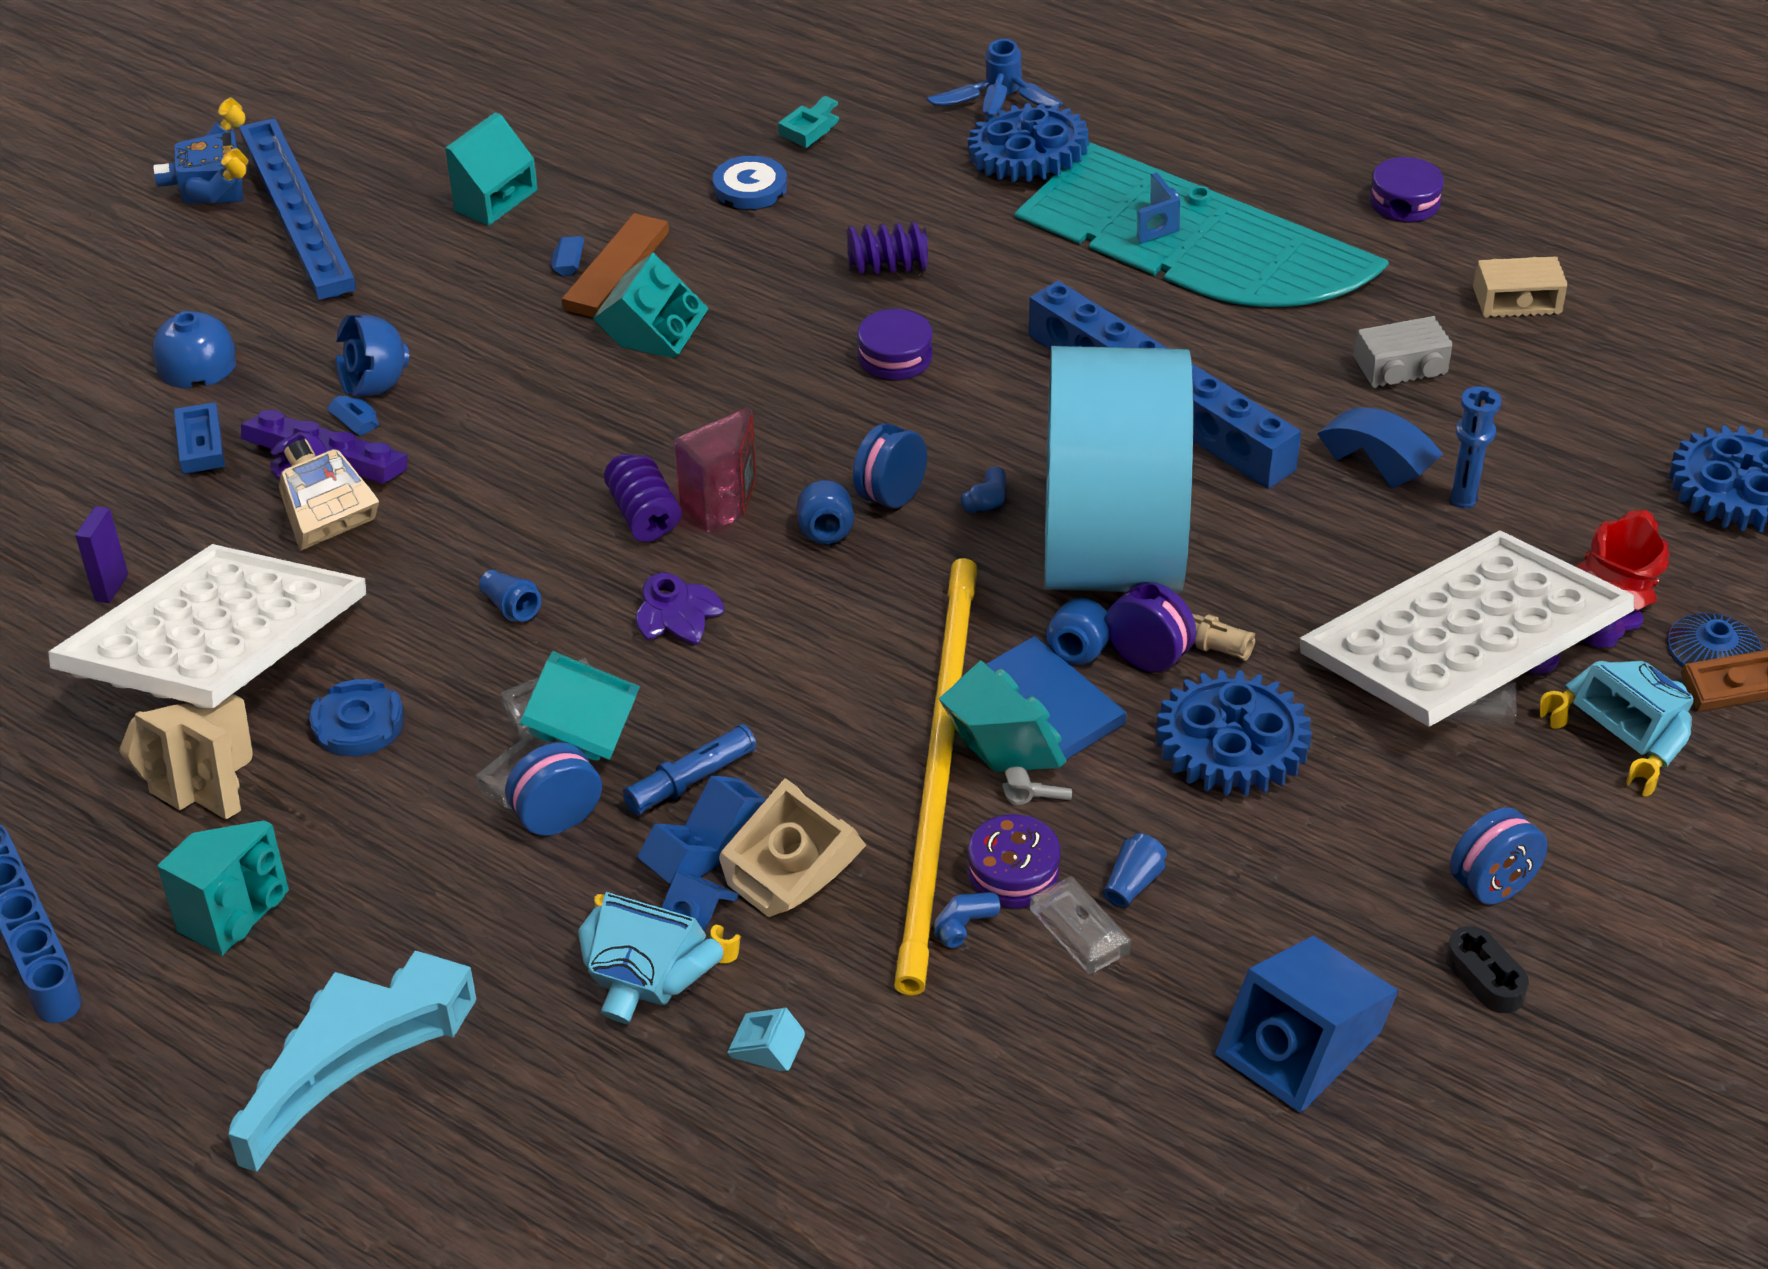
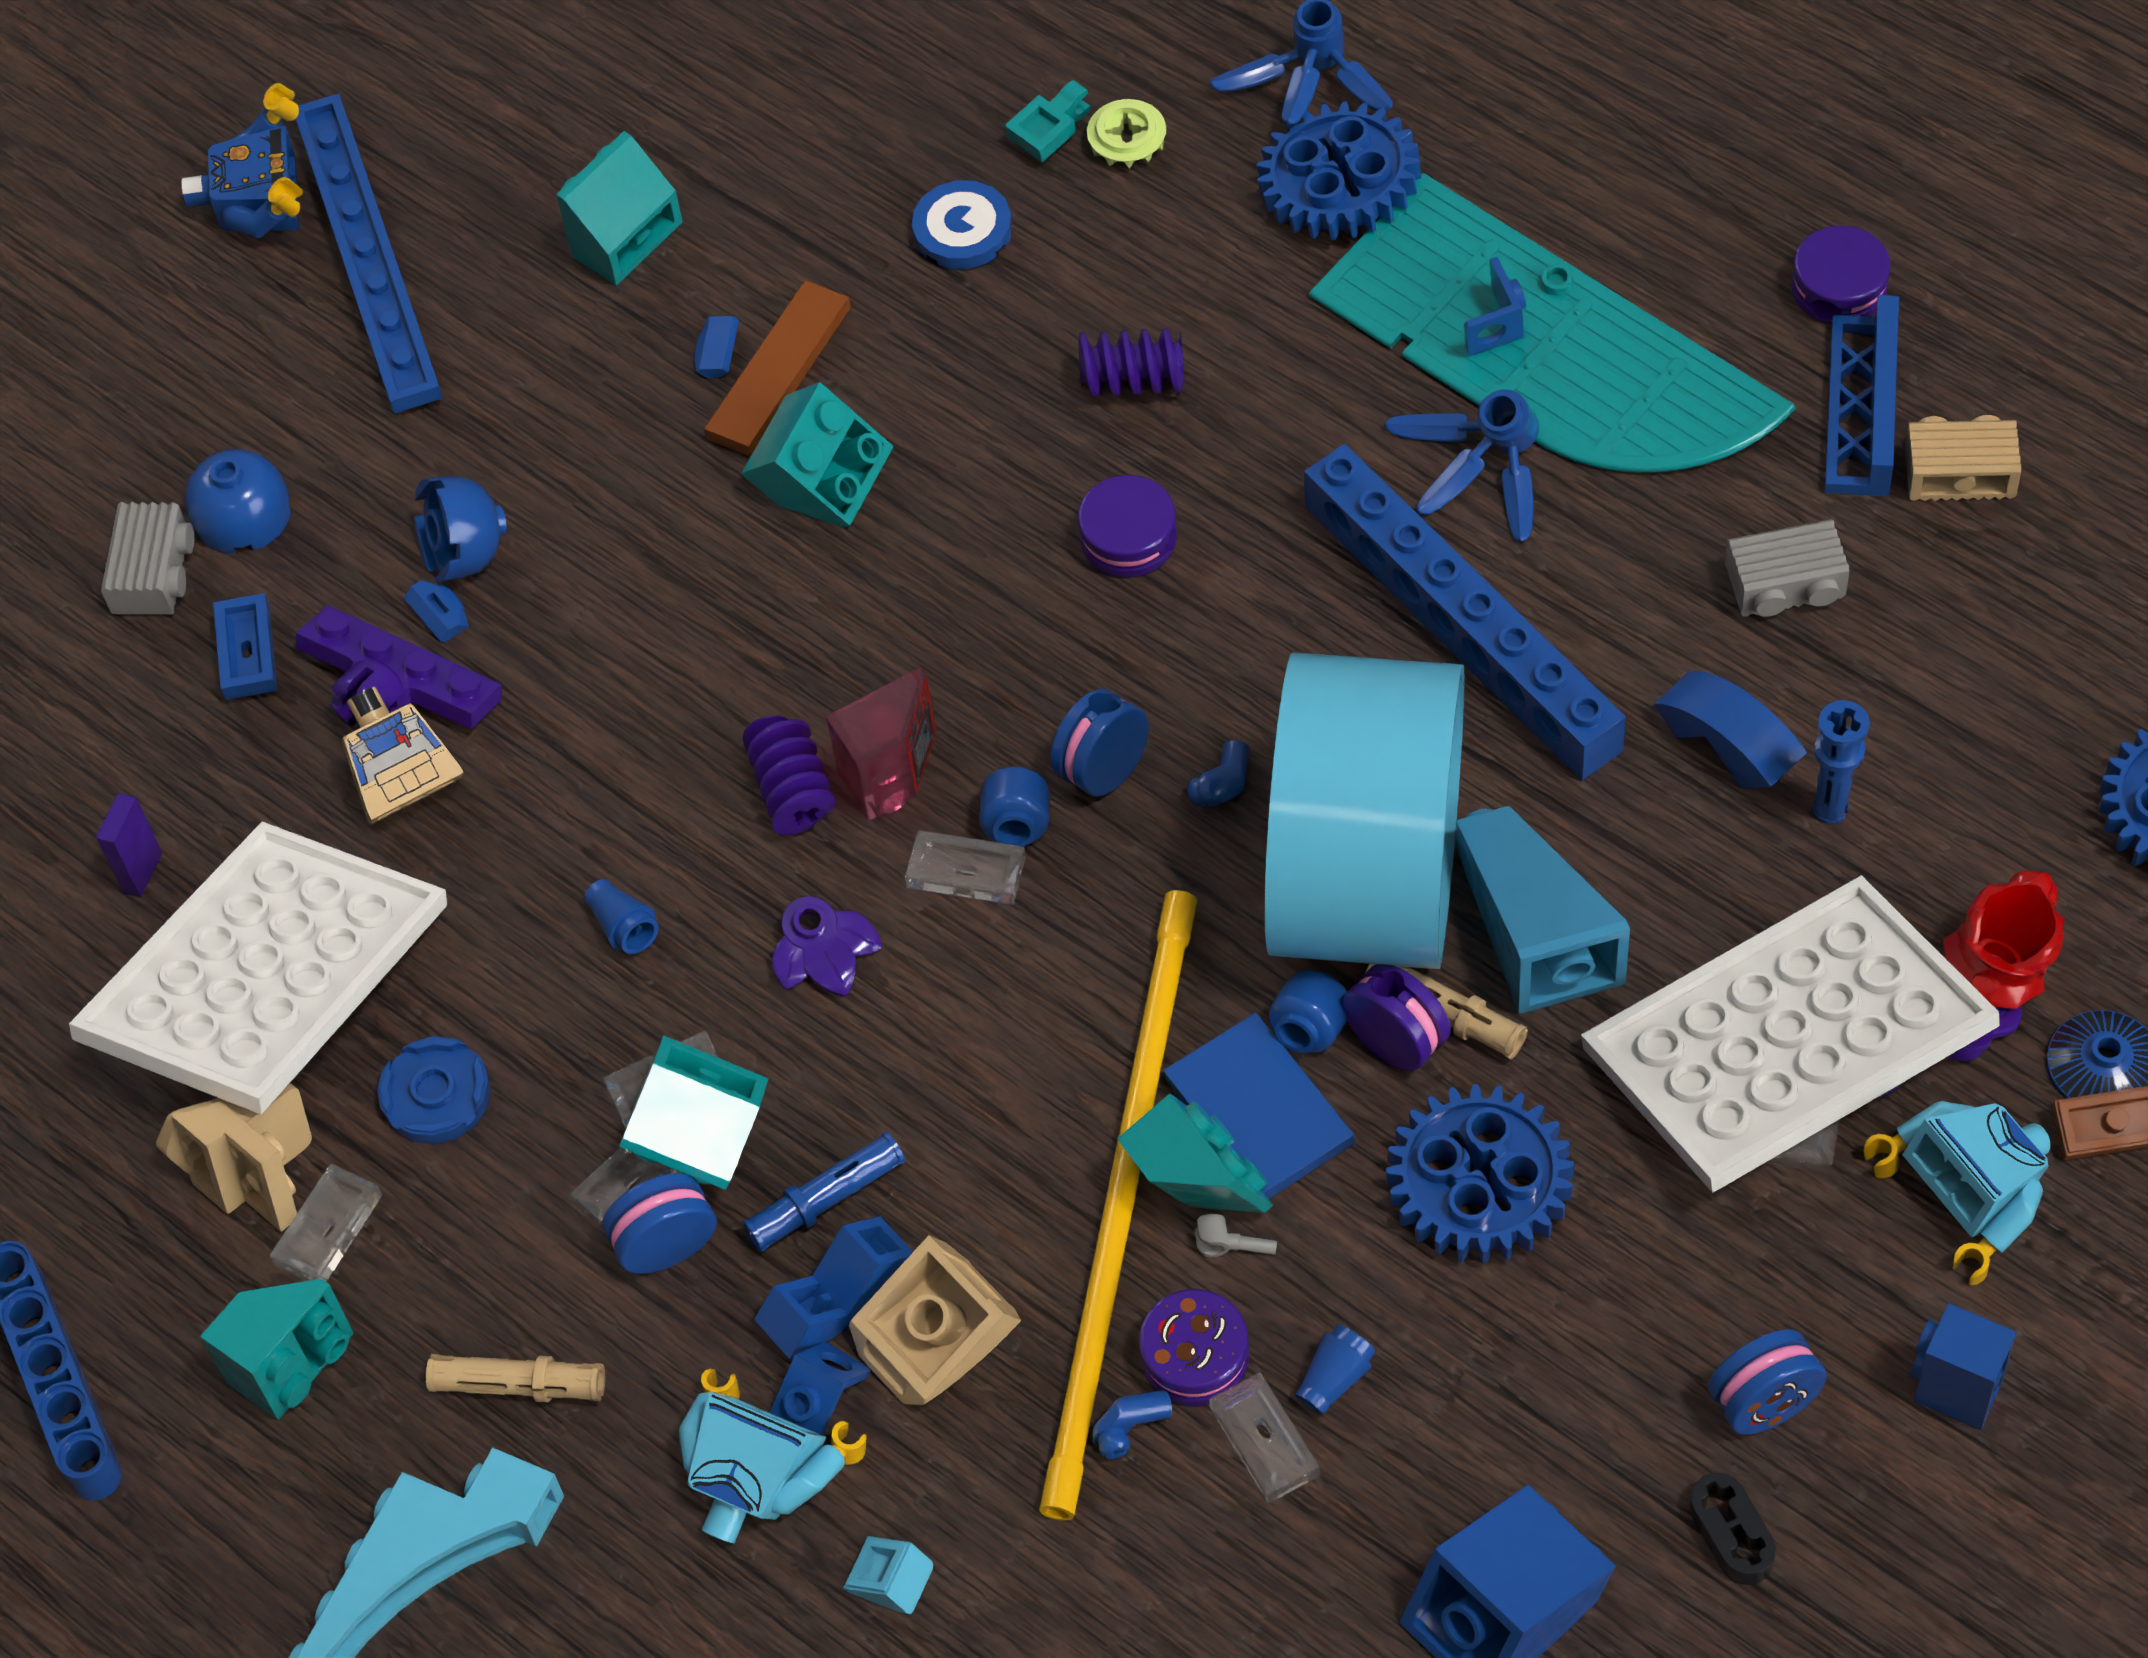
camera: 10 degrees right, 15 degrees up
none -> light grey brick [101,502,194,614]
none -> clear piece [269,1163,383,1282]
none -> tan pin [426,1354,605,1402]
none -> clear piece [905,830,1026,905]
none -> yellowish green gear [1087,99,1167,169]
none -> blue plant [1384,389,1539,542]
none -> dark azure slope [1456,806,1630,1014]
none -> blue fence [1824,295,1899,497]
none -> blue brick [1910,1303,2017,1430]

